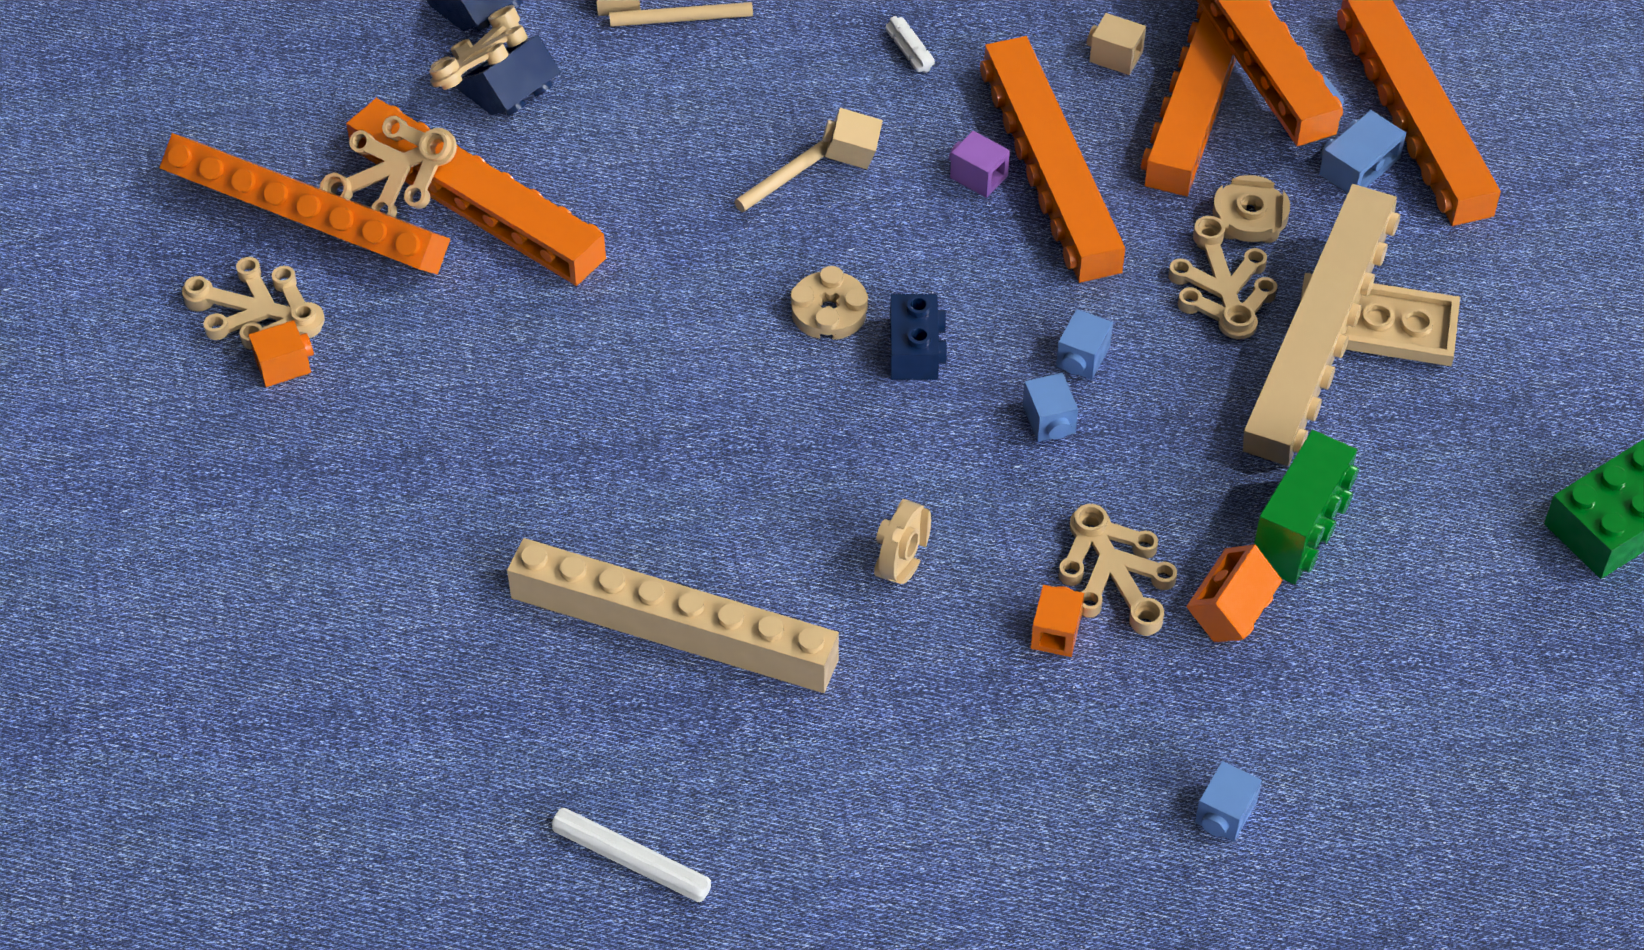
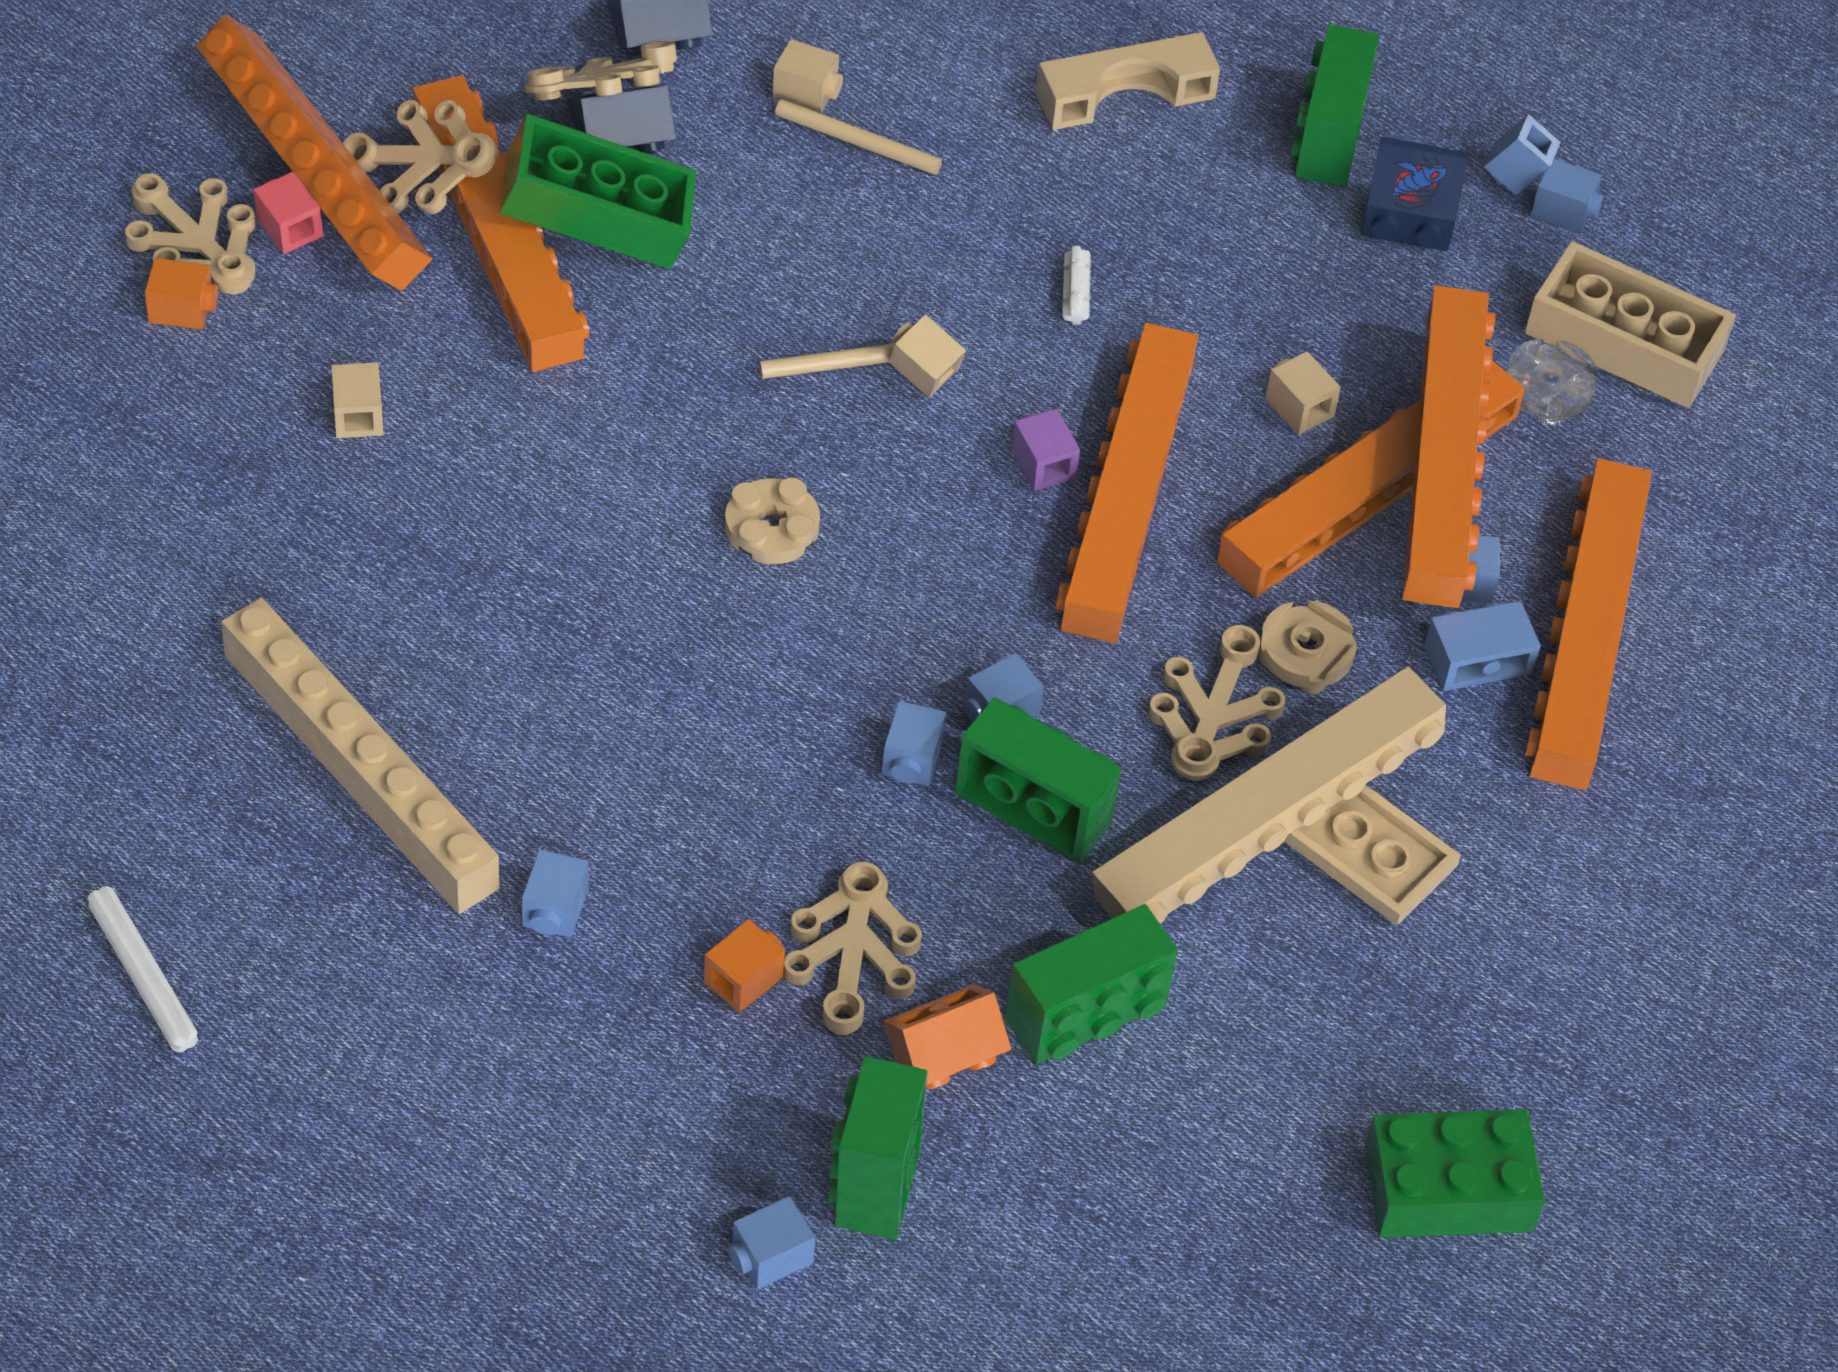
camera: 25 degrees right, 0 degrees up
tan plate [874,499,931,584] -> none
dark blue brick [890,294,947,380] -> none
none -> coral brick [253,172,323,254]
none -> tan brick [331,362,383,438]
none -> green brick [500,114,697,269]
none -> medium blue brick [522,849,589,938]
none -> green brick [828,1056,928,1241]
none -> green brick [955,697,1121,864]

